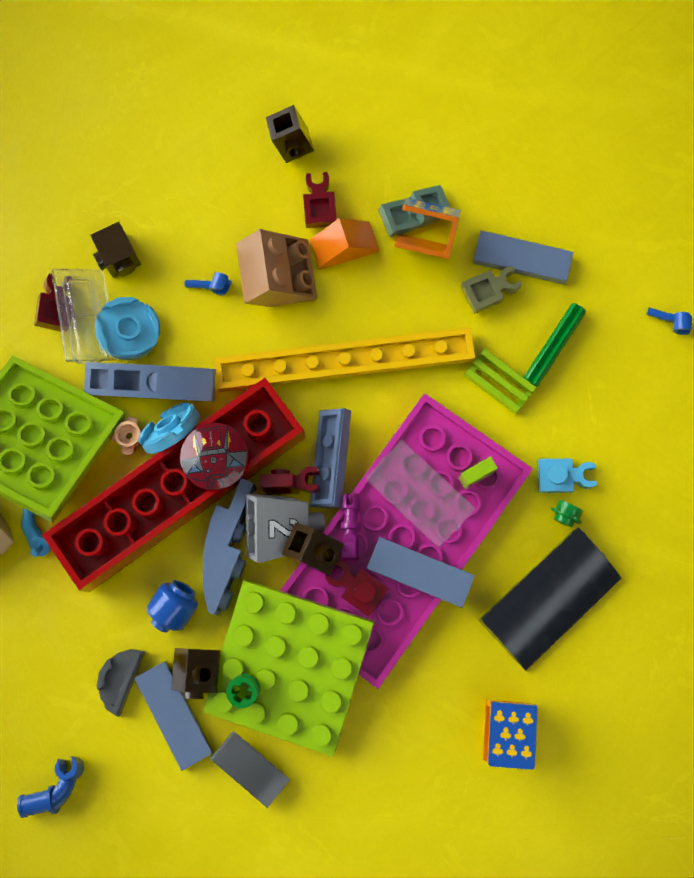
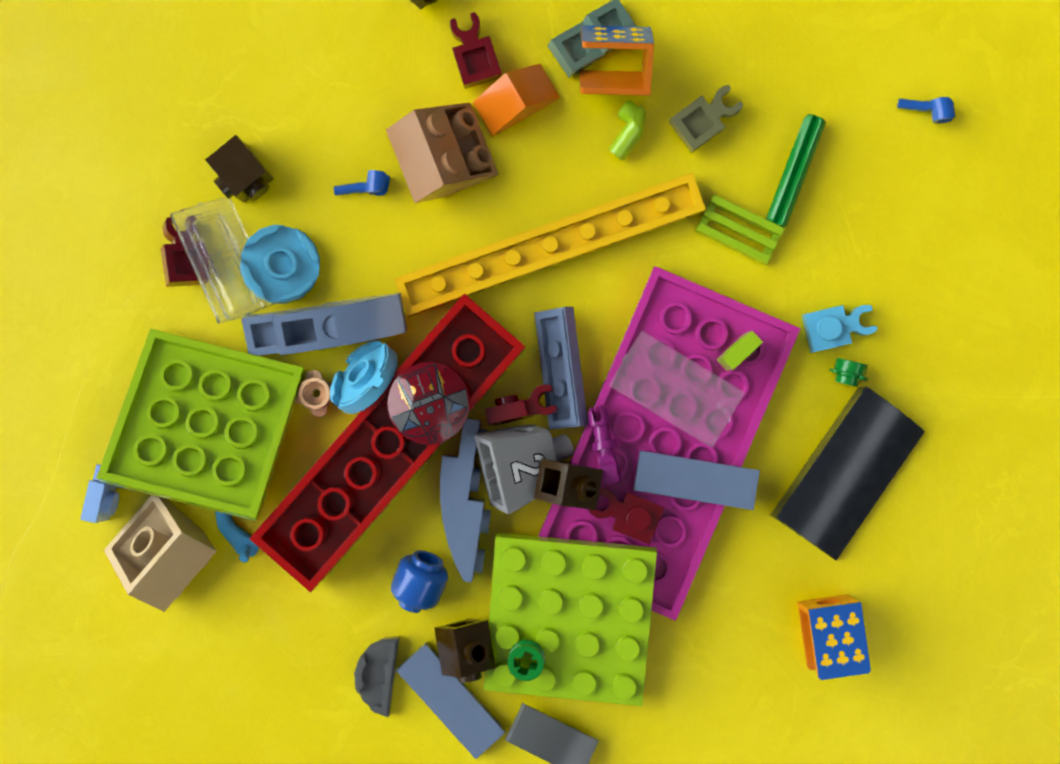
camera: 20 degrees left, 10 degrees up
sand blue tile [473,231,573,285] -> none
none -> lime arm [609,100,646,161]

